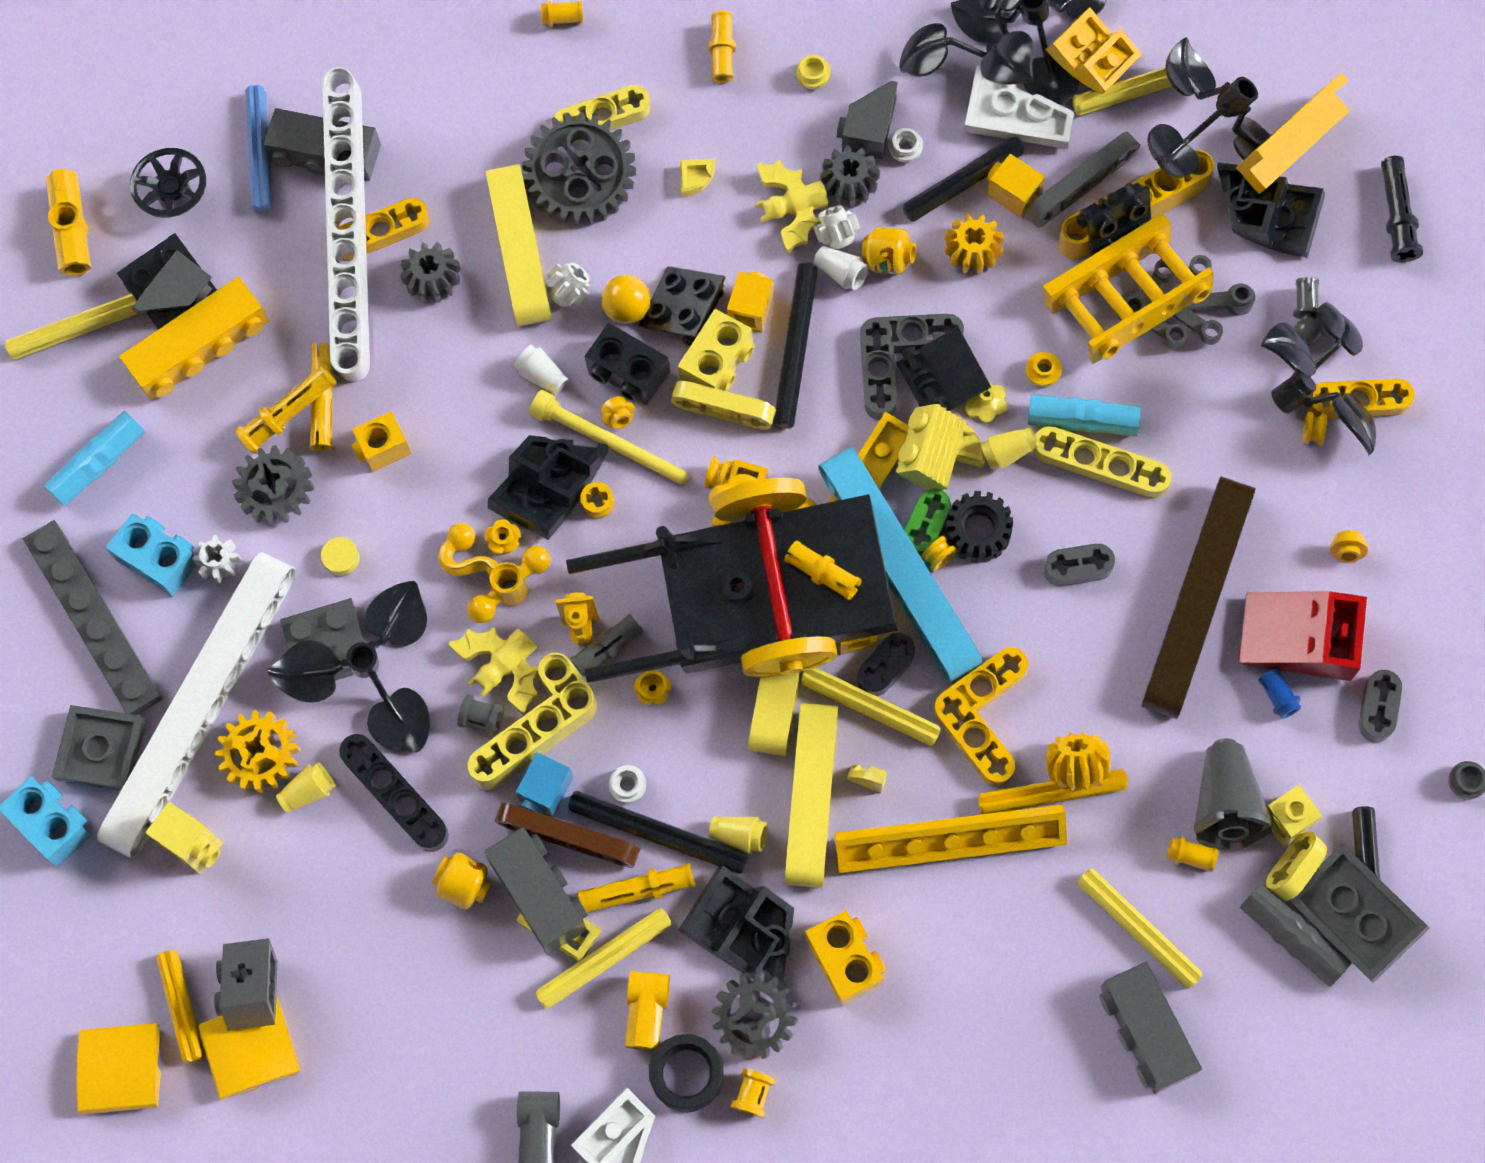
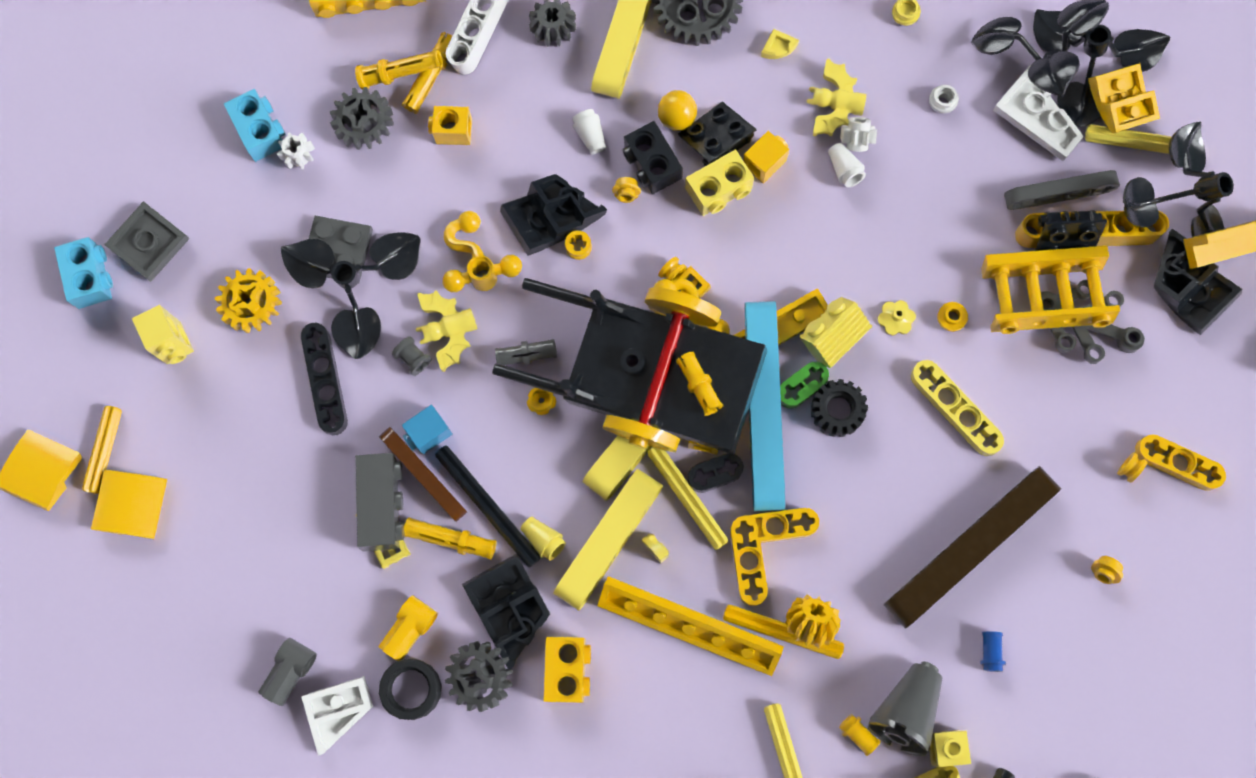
camera: 30 degrees right, 5 degrees up
dark grey plate [22,520,163,715] -> none
medium azure axle [43,411,146,507] -> none
white beam [97,552,296,858] -> none
dark grey brick [214,938,278,1031] -> none
light yellow cone [276,762,335,814] -> none
light yellow tile [321,537,360,576] -> none
yellow head [432,852,492,910] -> none
light yellow beam [468,653,597,790] -> none
yellow plate [485,519,521,555] -> none
light yellow piece [529,390,689,484] -> none
light yellow axle [535,908,672,1009] -> none
white gear [546,263,590,306] -> none
yellow hinge [555,592,600,646] -> none
white plate [608,765,647,804] -> none
light yellow beam [670,381,776,430] -> none
yellow bush [731,1068,776,1118] -> none
black axle [773,262,818,429] -> none
dark grey gear [820,145,880,207] -> none
dark grey slope [836,81,898,160] -> none
dark grey beam [860,313,964,420] -> none
yellow head [861,227,916,275] -> none
black hinge [896,326,991,411] -> none
black axle [903,137,1024,222] -> none
yellow bush [921,536,957,572] -> none
yellow gear [944,213,1004,275] -> none
light yellow tile [956,425,985,469] -> none
light yellow cone [981,427,1039,470] -> none
yellow brick [987,154,1045,218] -> none
medium azure axle [1028,394,1141,436] -> none
dark grey beam [1044,544,1115,586] -> none
slope [1238,591,1367,681] -> none
black plant [1261,302,1376,456] -> none
dark grey pin [1293,277,1322,346] -> none
dark grey beam [1359,670,1402,742] -> none

